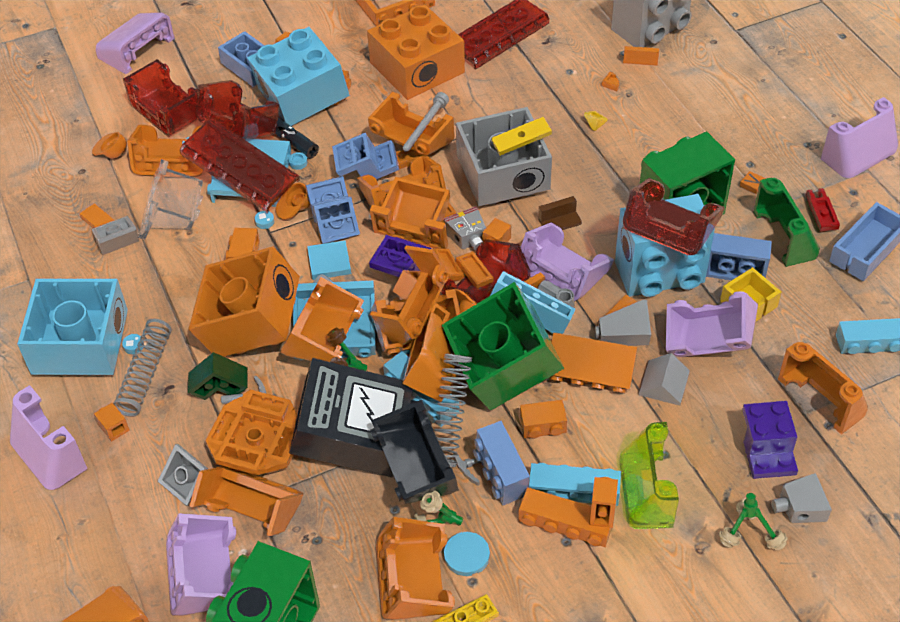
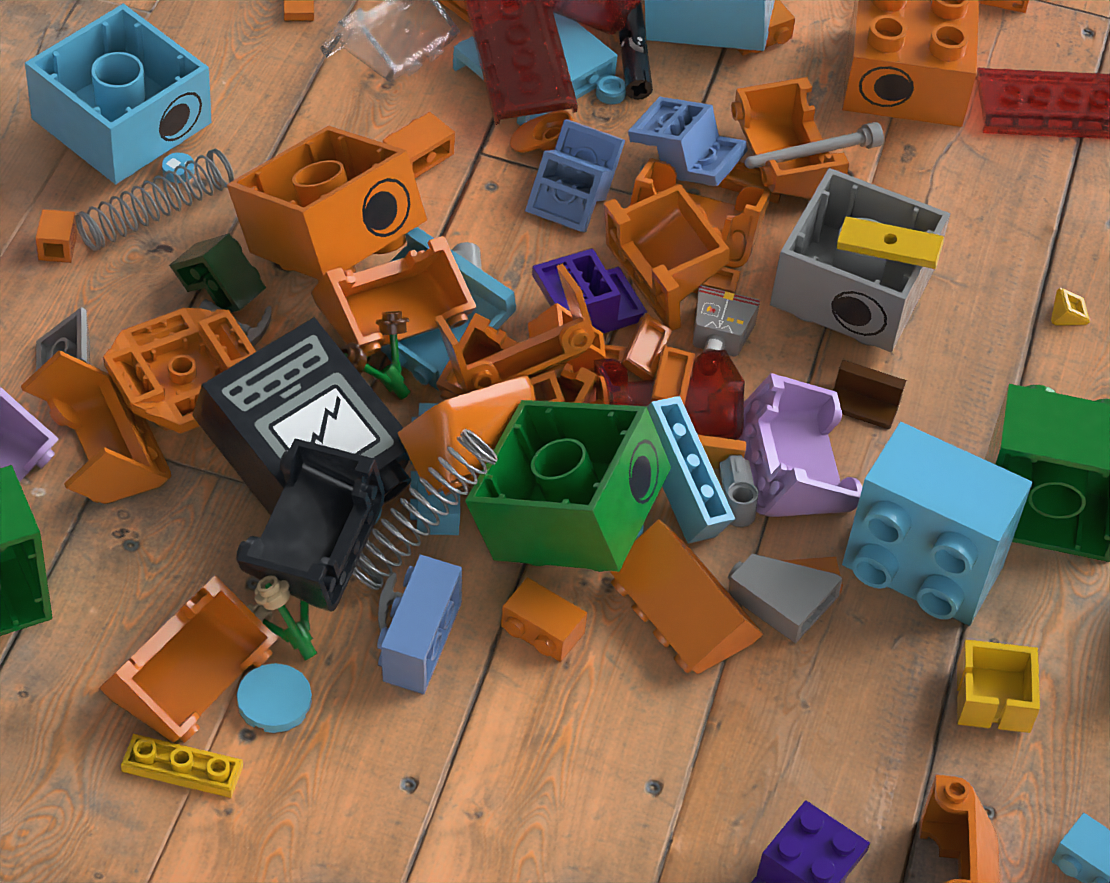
camera: 35 degrees right, 0 degrees up
light grey slope [91,216,139,255] -> none
medium azure tile [255,211,274,229] -> none
medium azure tile [307,240,351,280] -> none
orange brick [482,218,511,253] -> none
orange brick [519,487,615,548] -> none
medium azure brick [529,463,621,506] -> none
orange brick [590,477,618,528] -> none
clear neon green windscreen [619,422,679,529] -> none
clear red windscreen [623,178,725,255] -> none
light grey slope [639,353,690,406] -> none
lavender windscreen [666,292,758,357] -> none
medium blue brick [706,233,772,281] -> none

